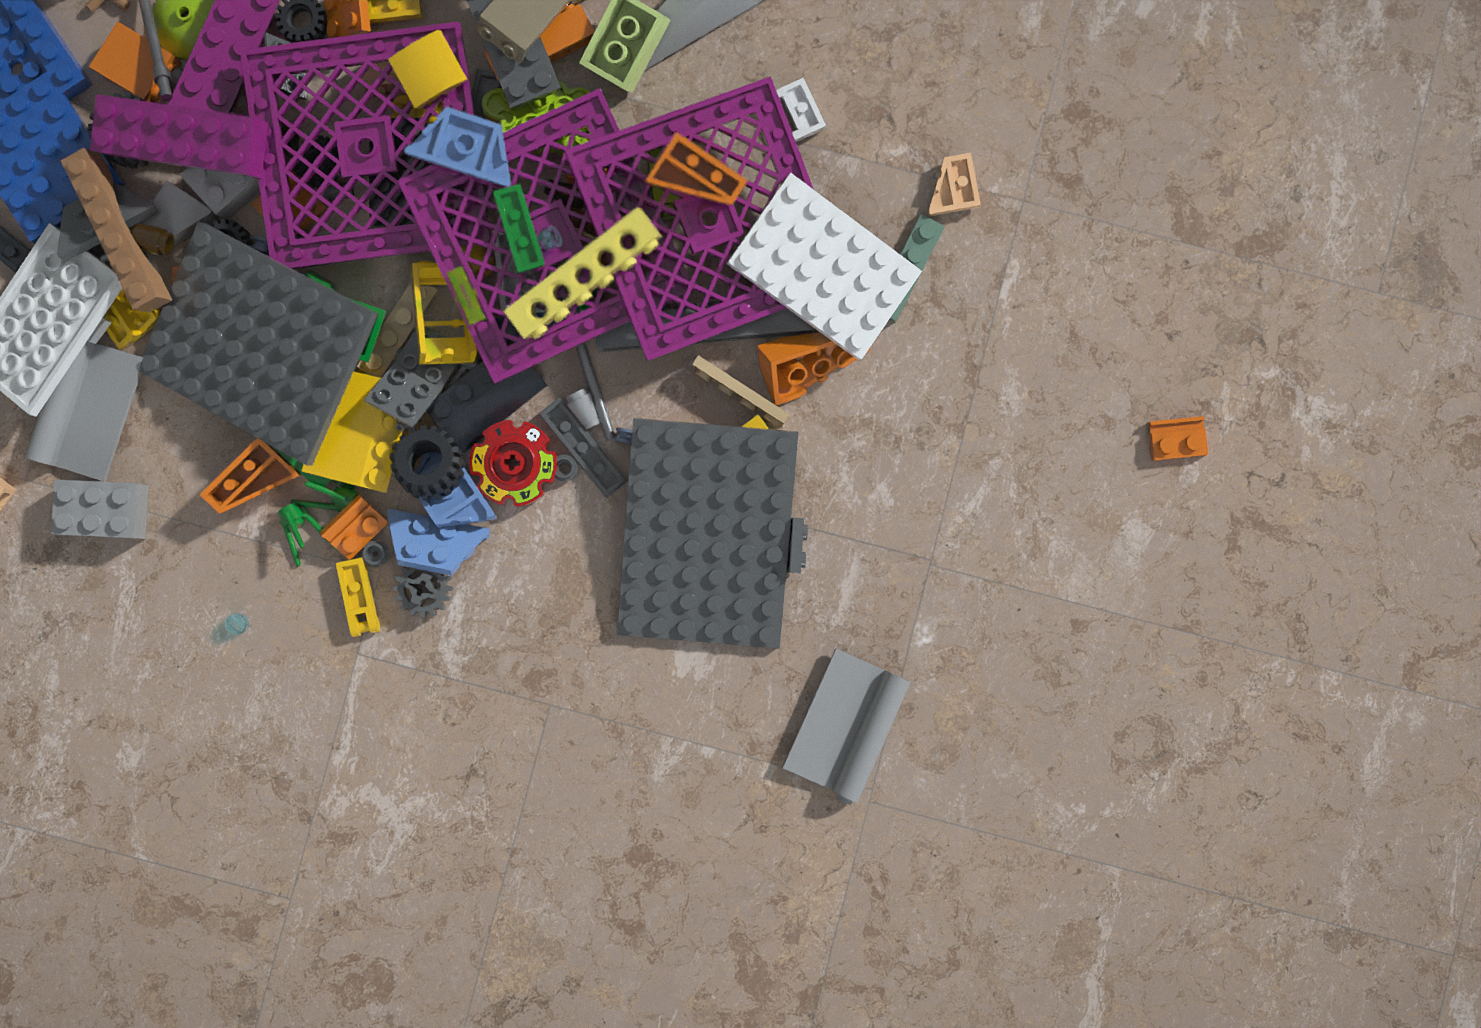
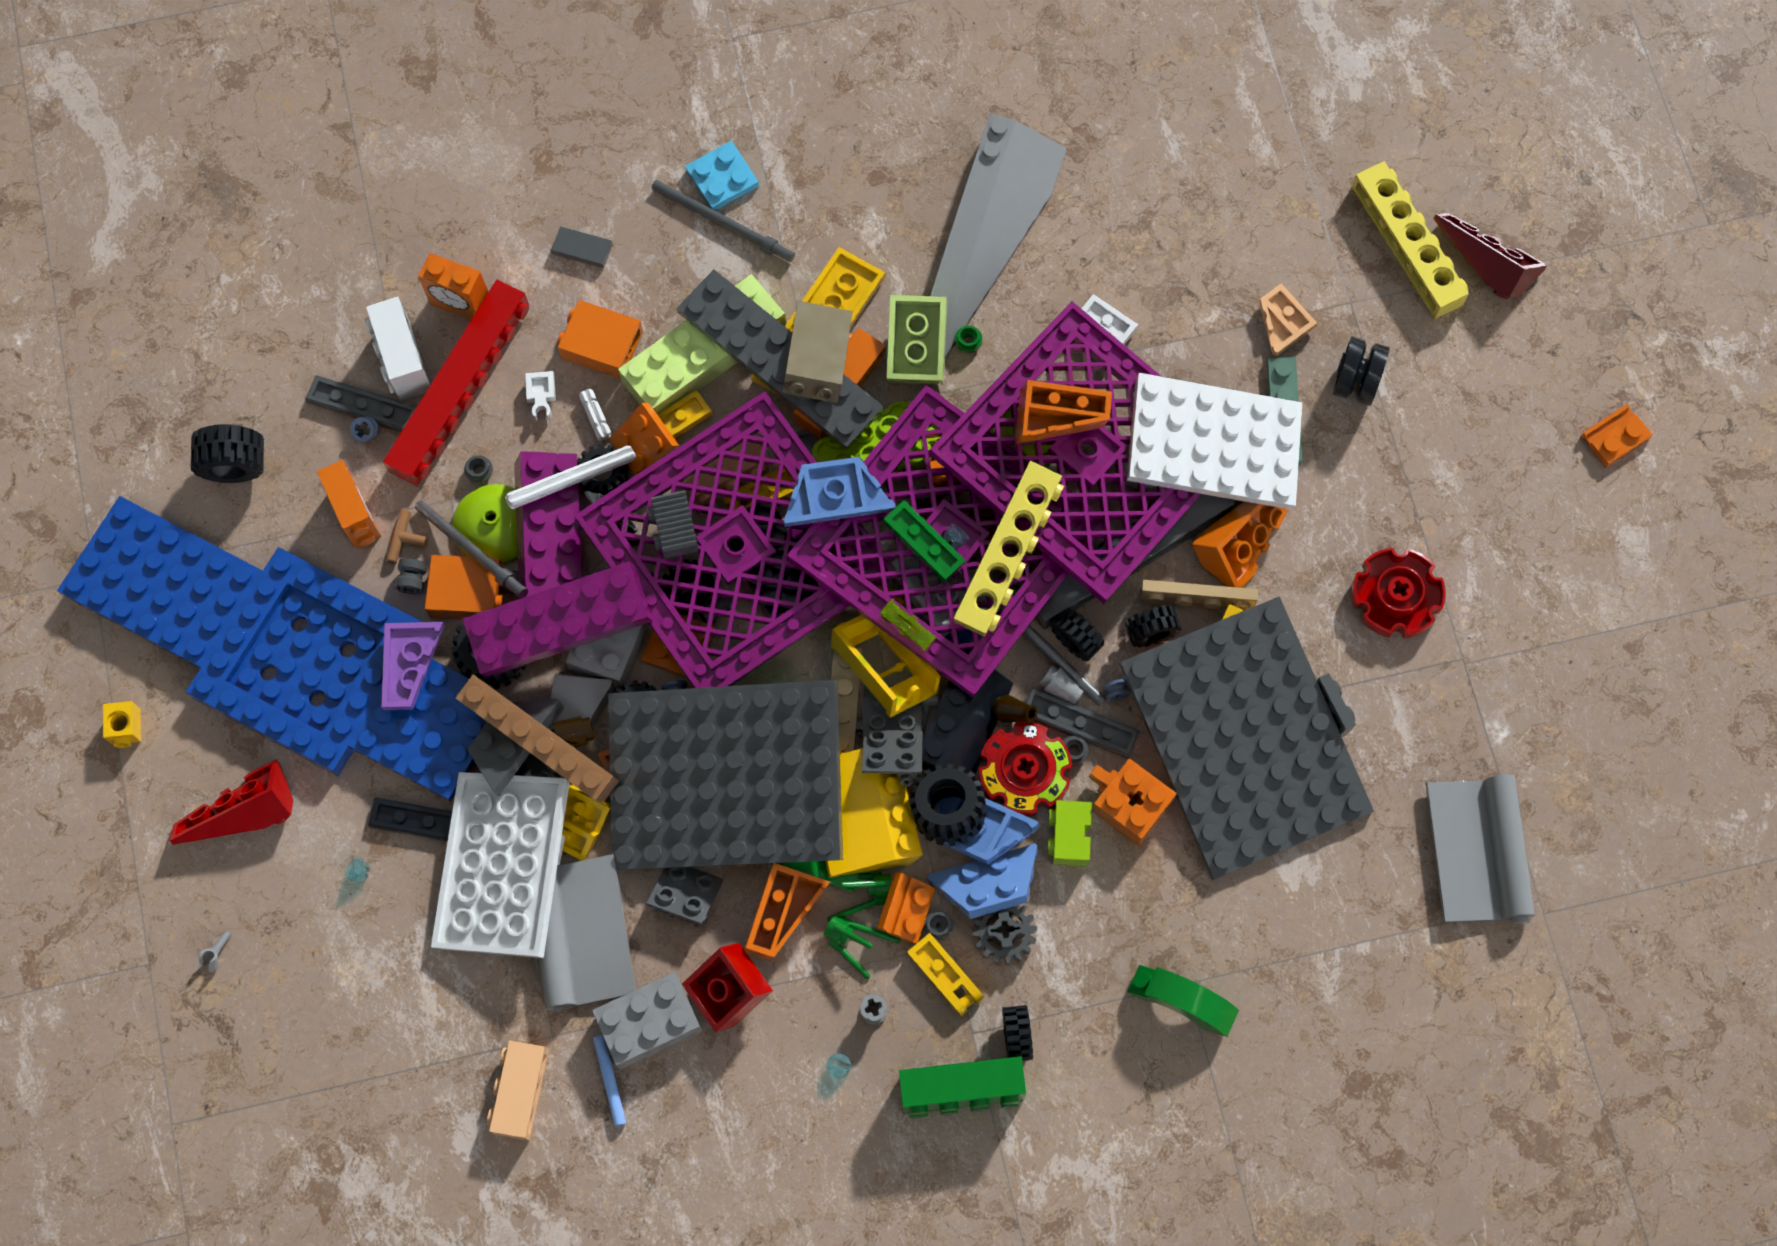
camera: 25 degrees left, 15 degrees down
yellow slope [388,30,467,109] -> none
none -> medium lavender wing [381,622,445,710]
none -> dark grey wheel [394,558,427,595]
none -> white axle [505,445,636,509]
none -> light blue bar [593,1035,626,1127]
none -> dark grey hinge [646,867,723,927]
none -> dark grey brick [647,490,698,559]
none -> red brick [682,943,773,1033]
none -> light grey bush [860,994,887,1026]
none -> green brick [899,1056,1026,1119]
none -> green plate [955,325,982,353]
none -> dark brown cone [993,694,1037,723]
none -> black tyre [1002,1005,1033,1061]
none -> lime brick [1047,800,1092,866]
none -> black tyre [1051,608,1104,662]
none -> orange hinge [1089,758,1177,847]
none -> black tyre [1125,605,1182,648]
none -> green arch [1127,965,1239,1037]
none -> black wheel [1333,336,1390,406]
none -> red piece [1351,548,1446,639]
none -> light yellow brick [1352,161,1469,319]
none -> dark red wedge [1433,213,1547,299]

